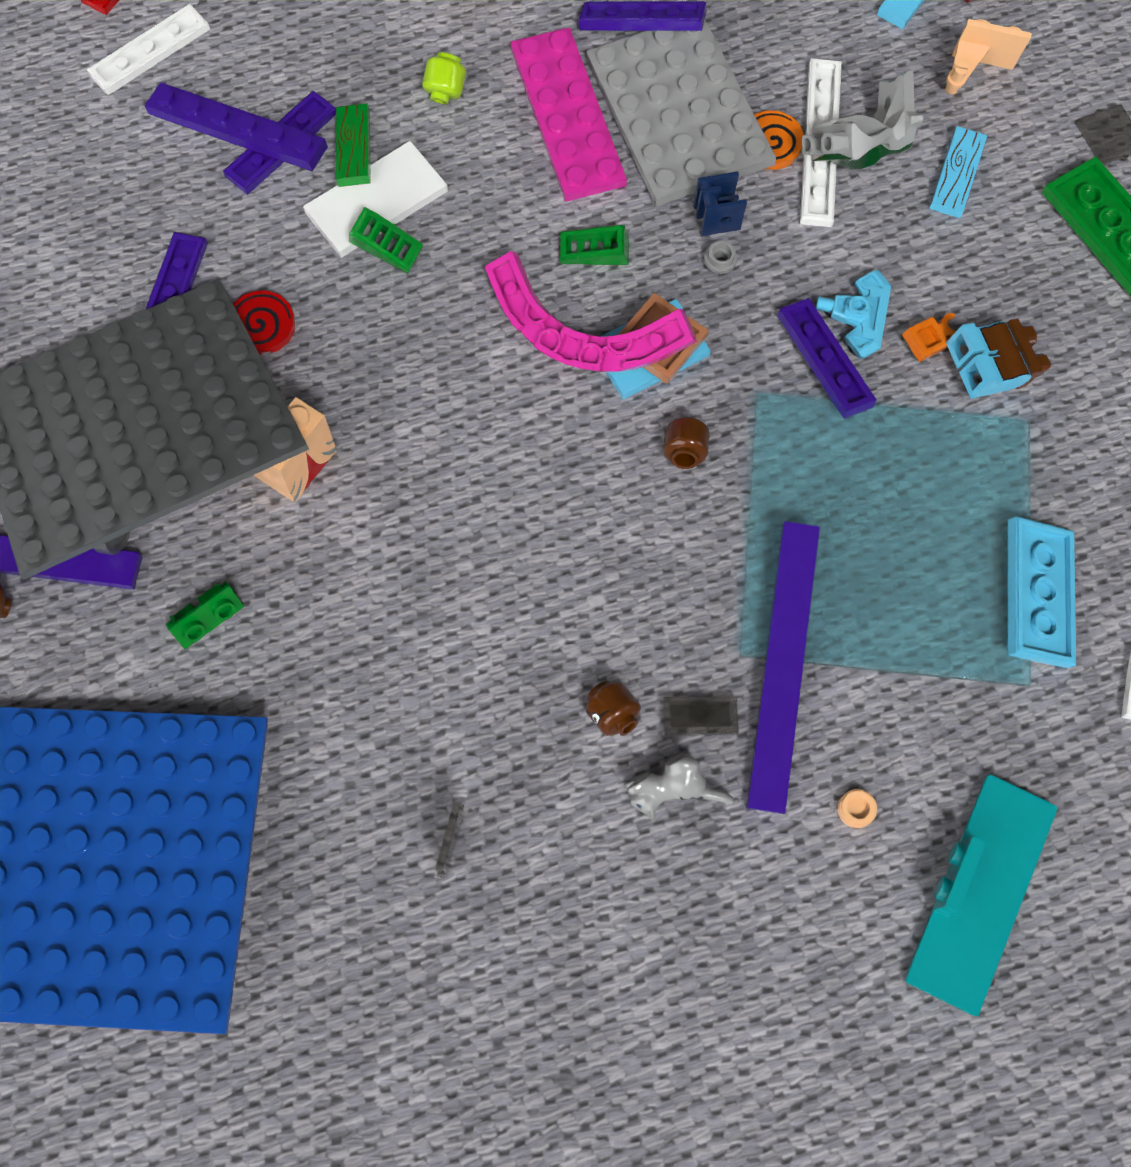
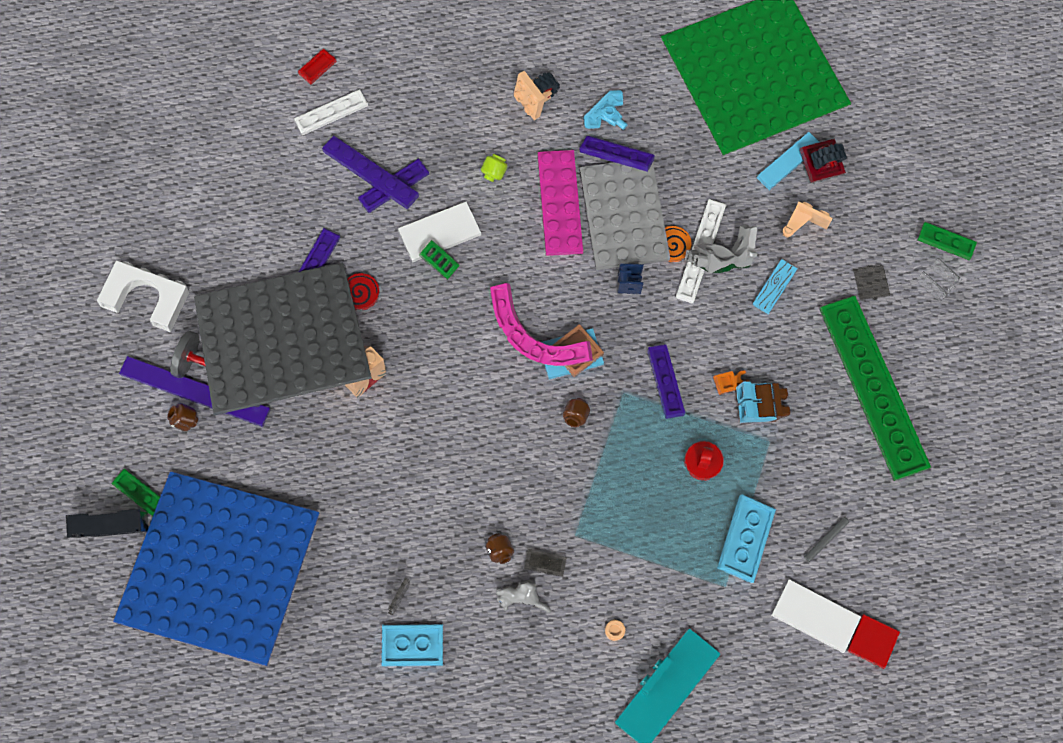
camera: 10 degrees right, 0 degrees up
green hinge [165,581,244,649] -> none
green tile [336,103,371,187] -> none
green slope [560,225,629,265] -> none
light grey plate [704,241,737,274] -> none
dark purple tile [746,521,820,815] -> none
medium azure piece [815,270,891,359] -> none
none -> medium azure tile [382,624,443,666]
none -> red tile [684,441,724,481]

